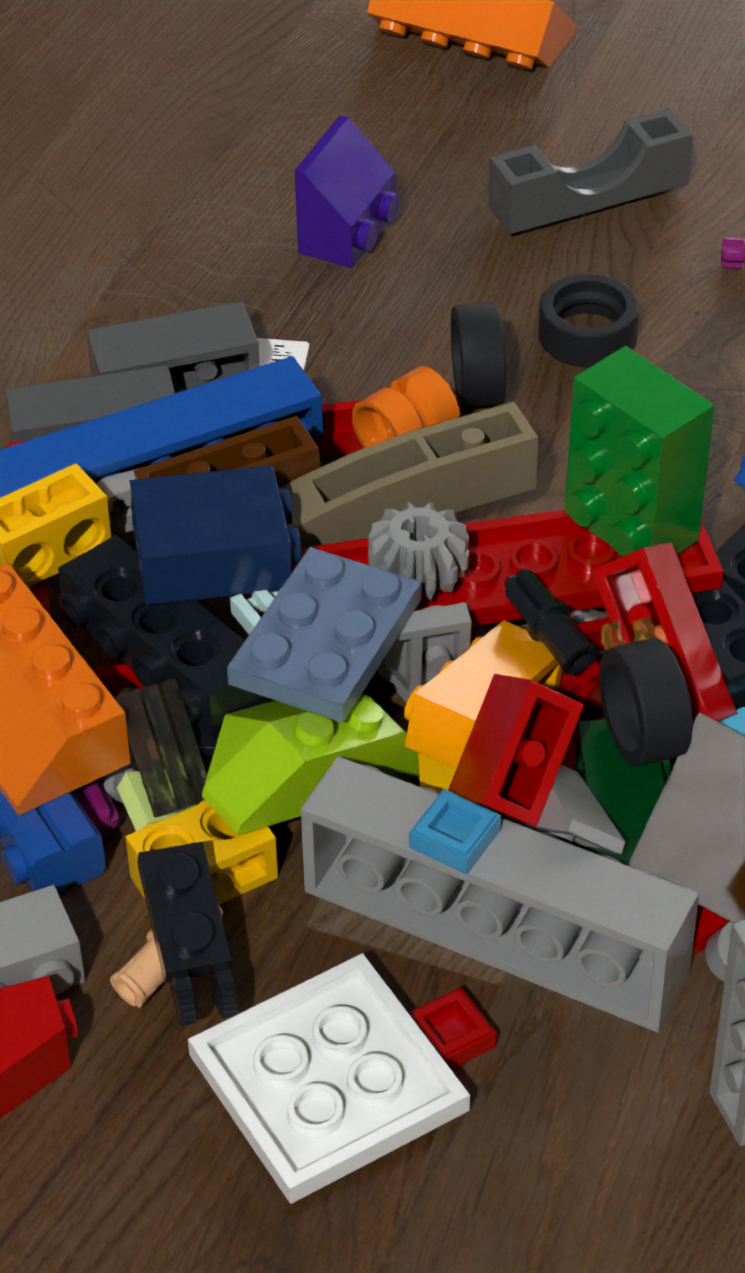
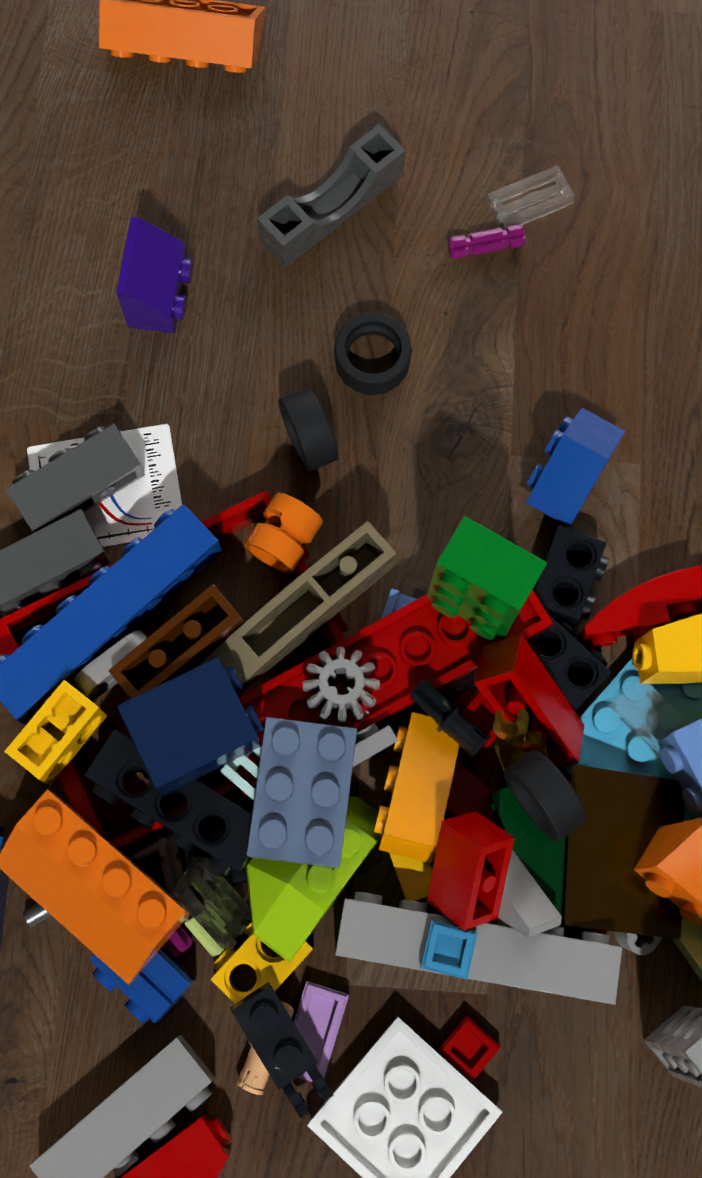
camera: 20 degrees left, 30 degrees up
none -> lavender tile [294,981,349,1082]

